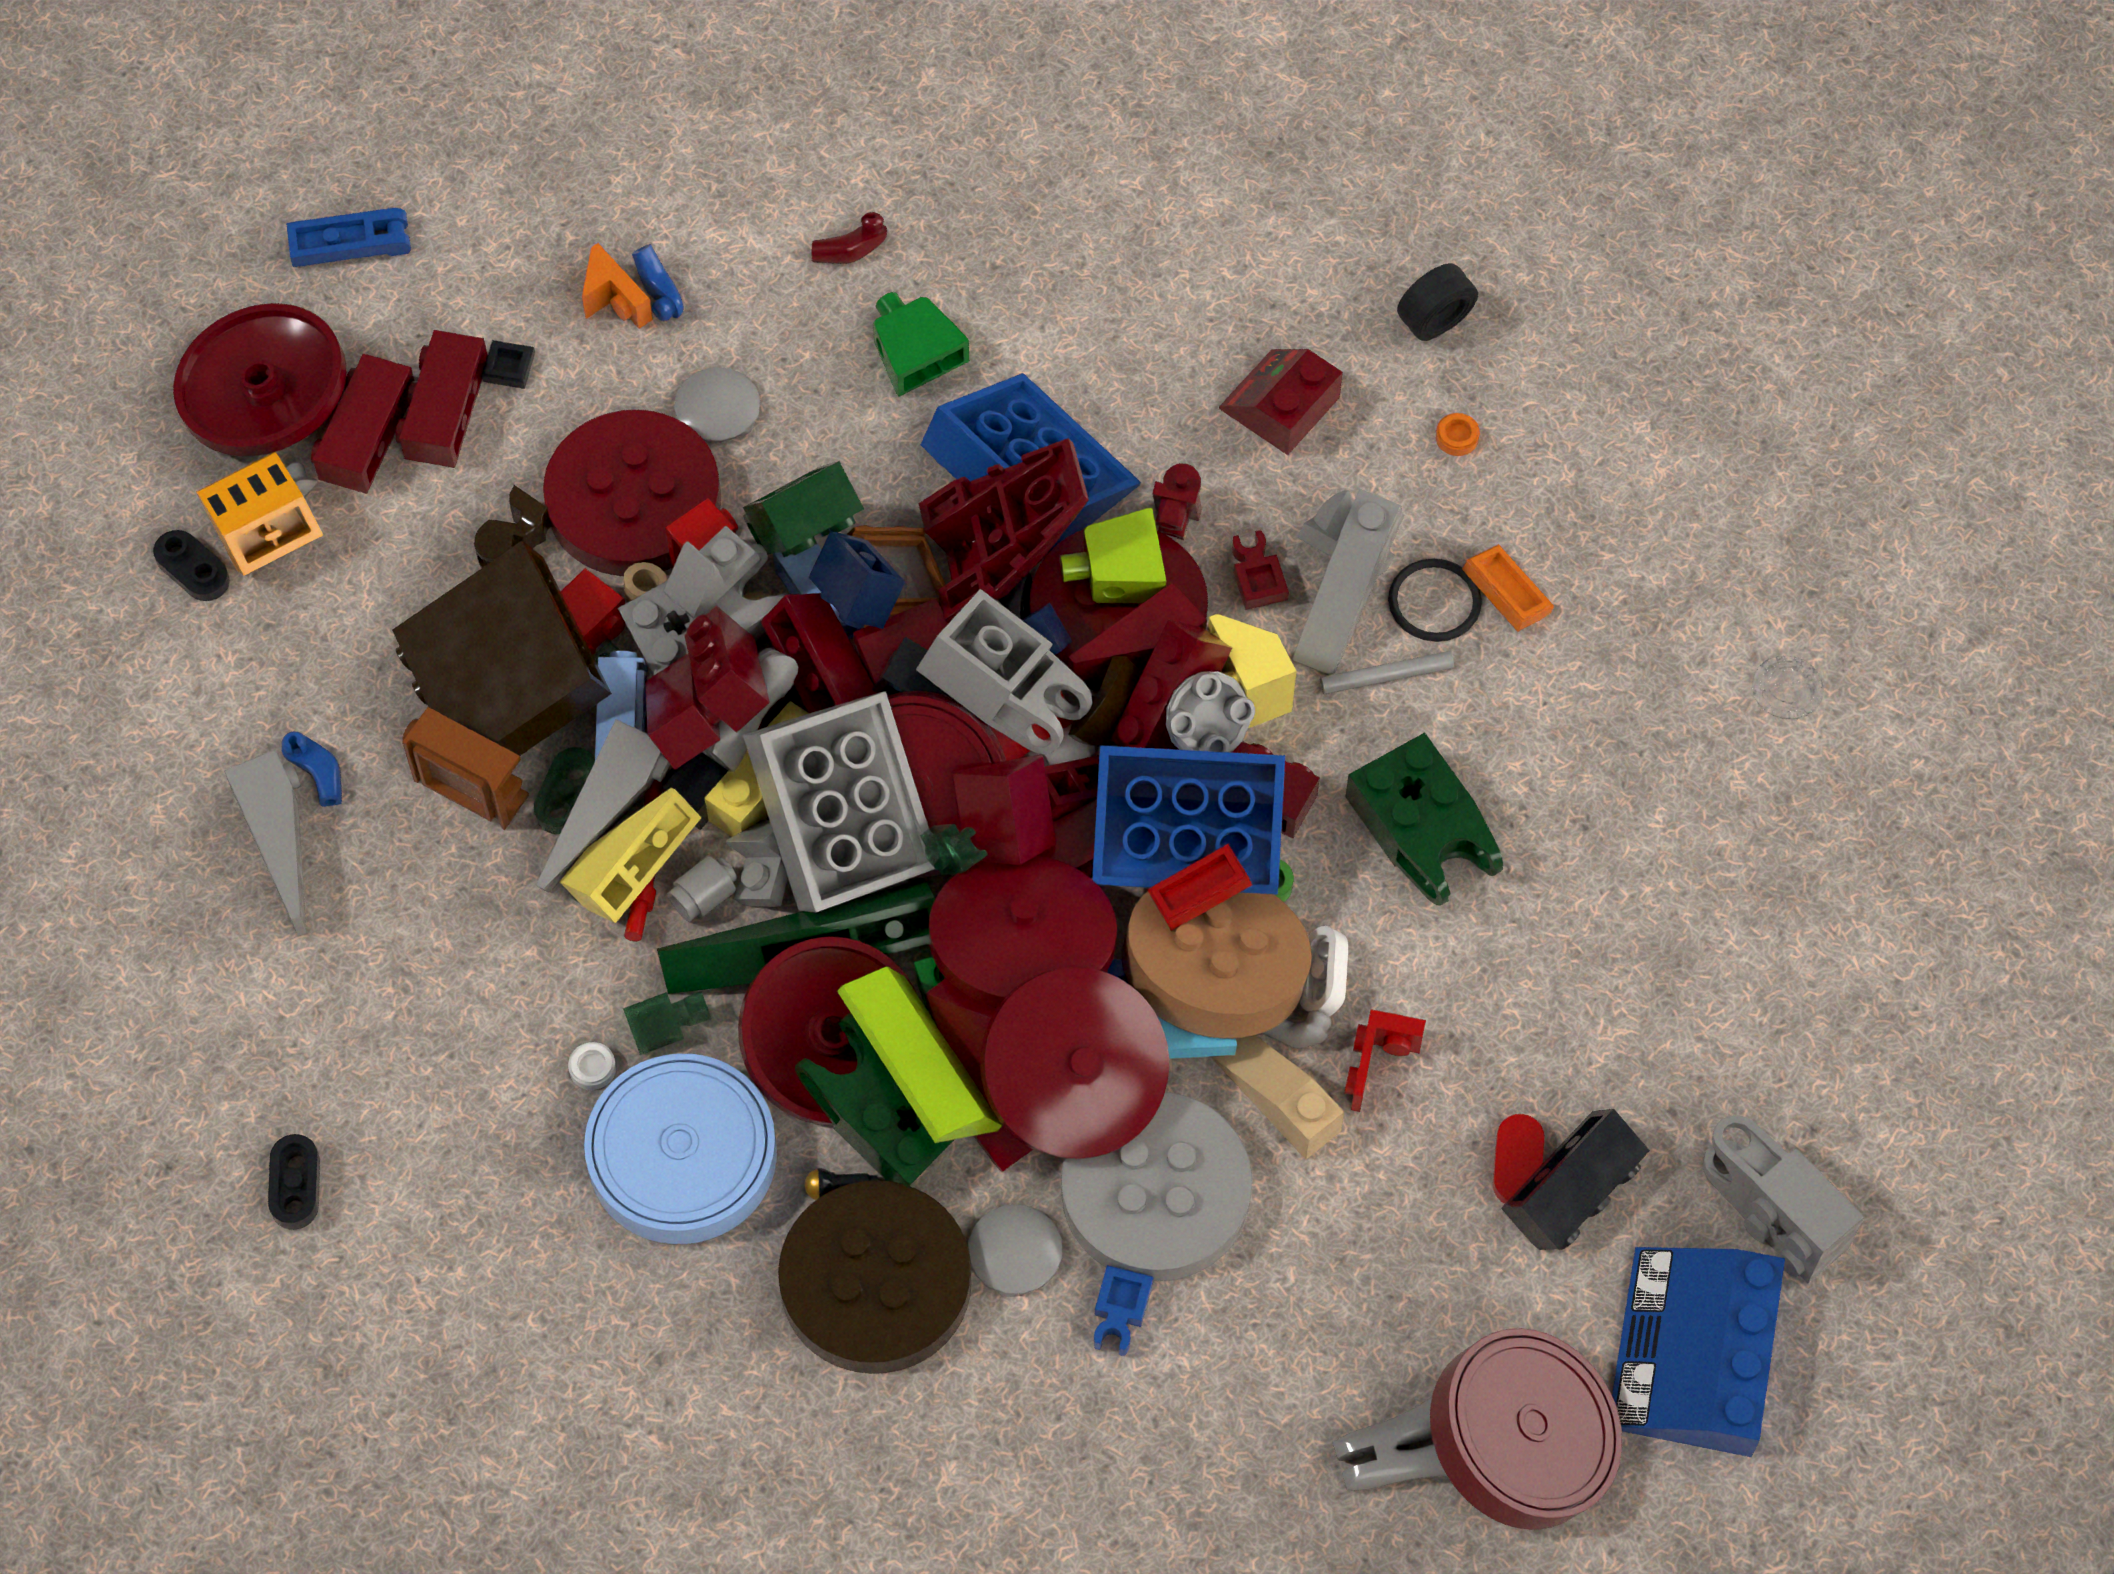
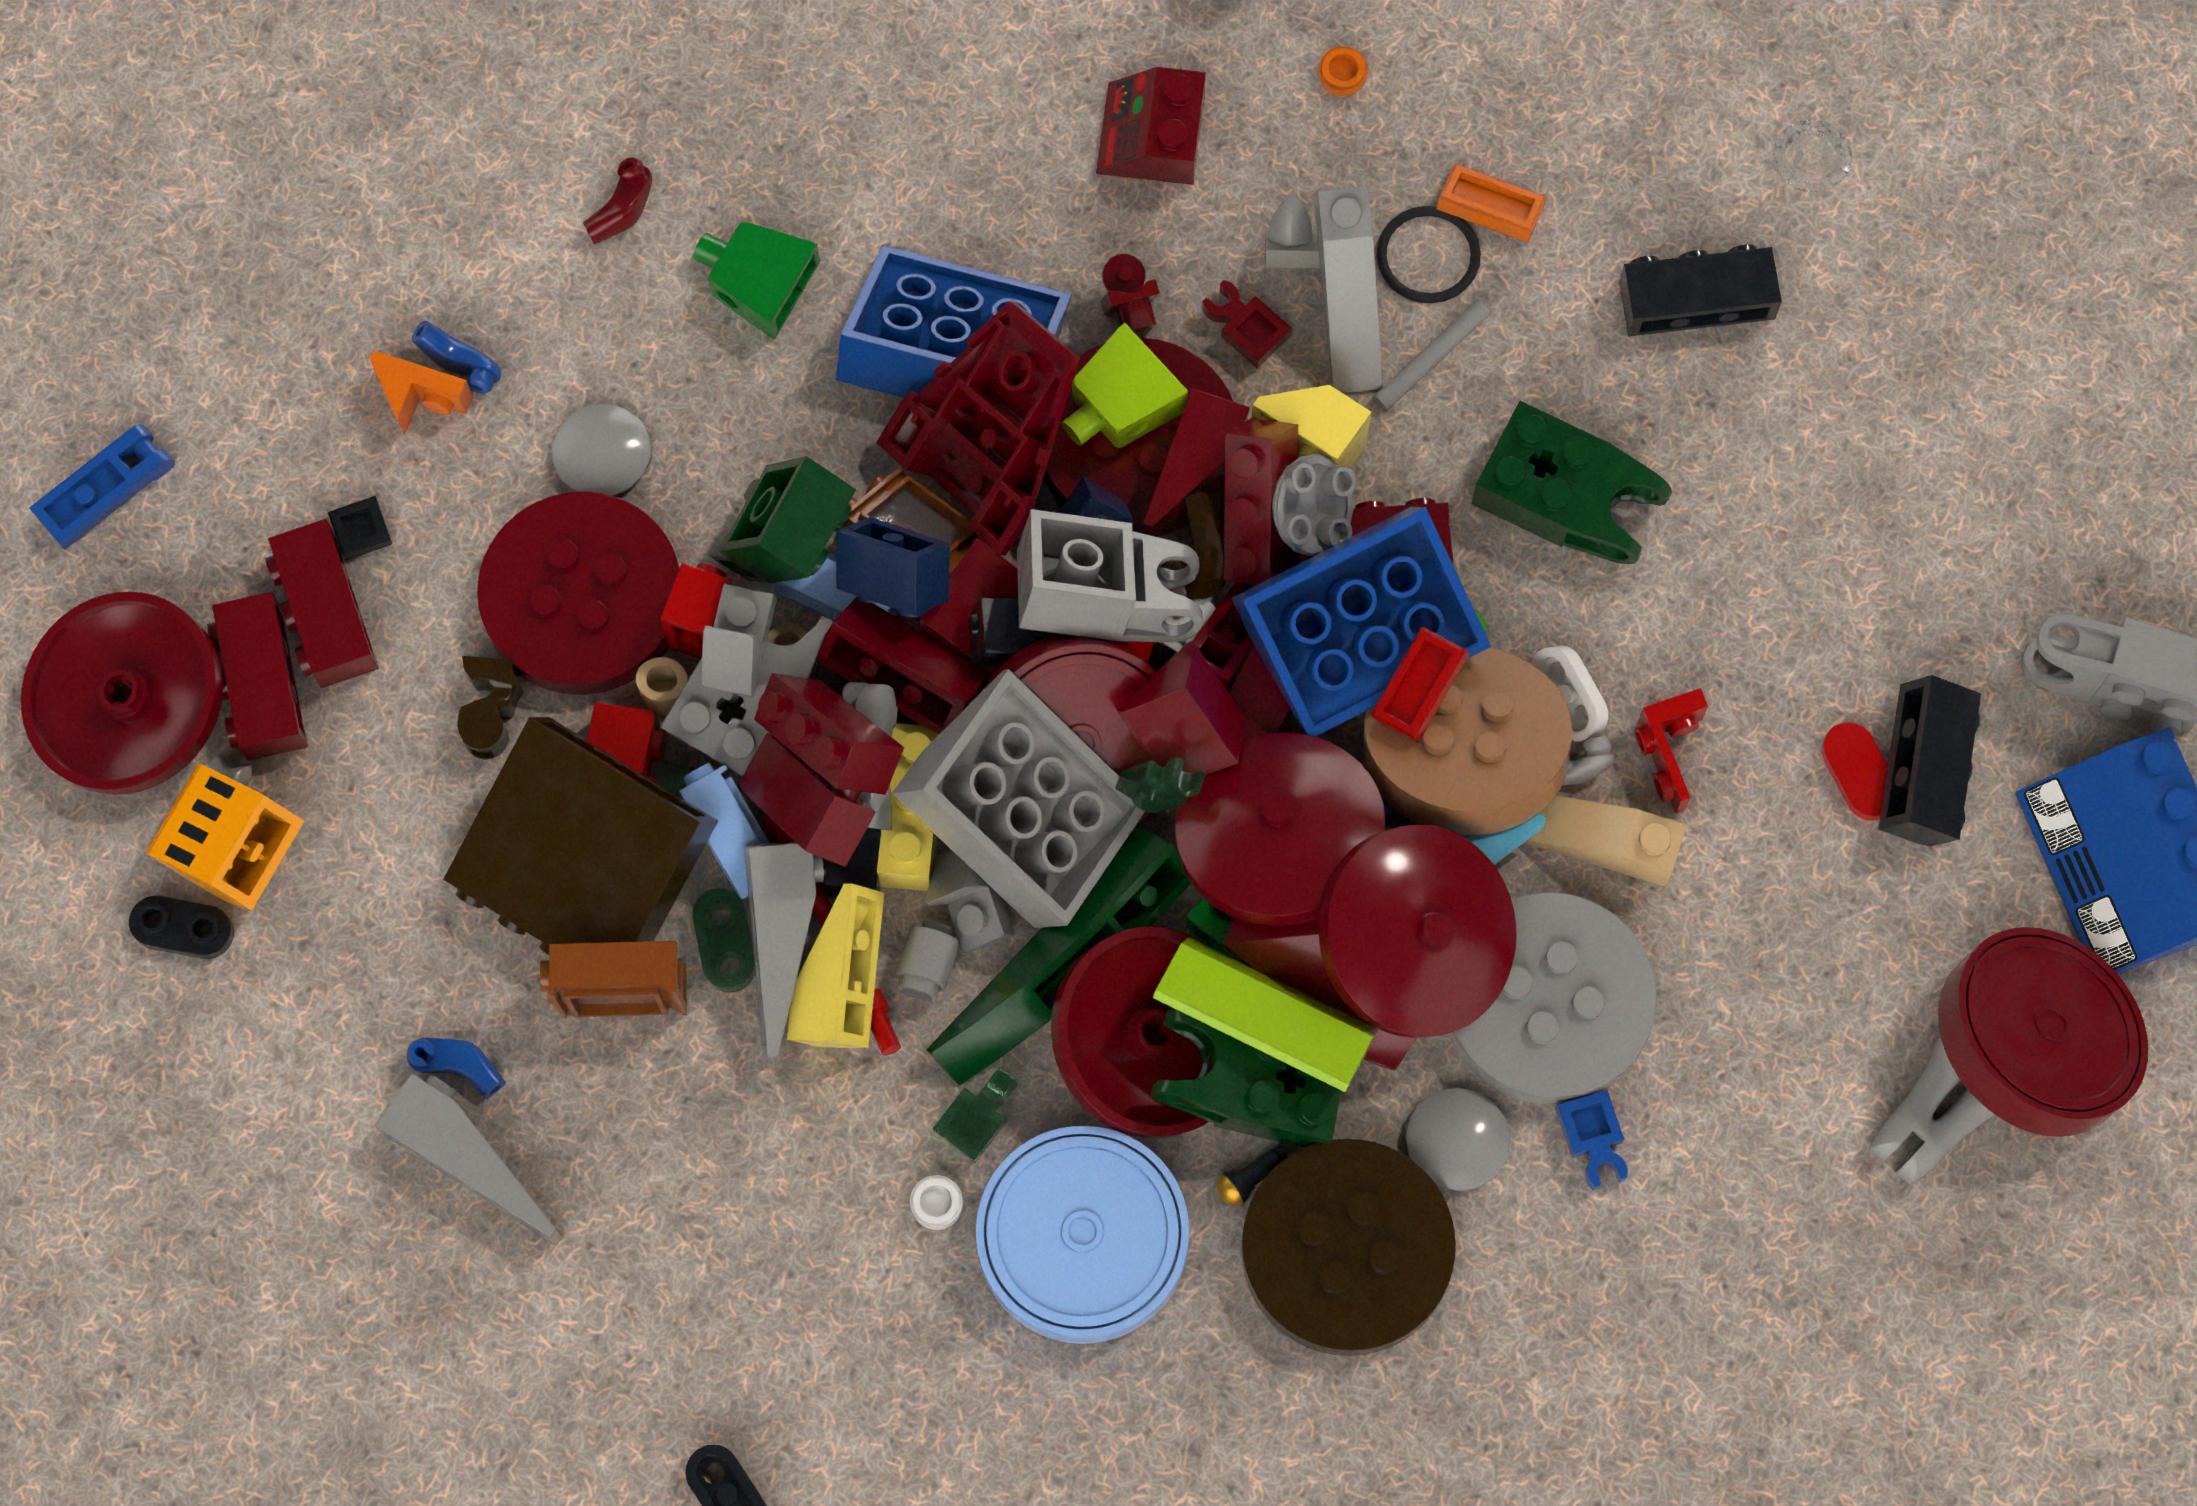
camera: 30 degrees left, 10 degrees up
none -> black brick [1619,244,1782,337]

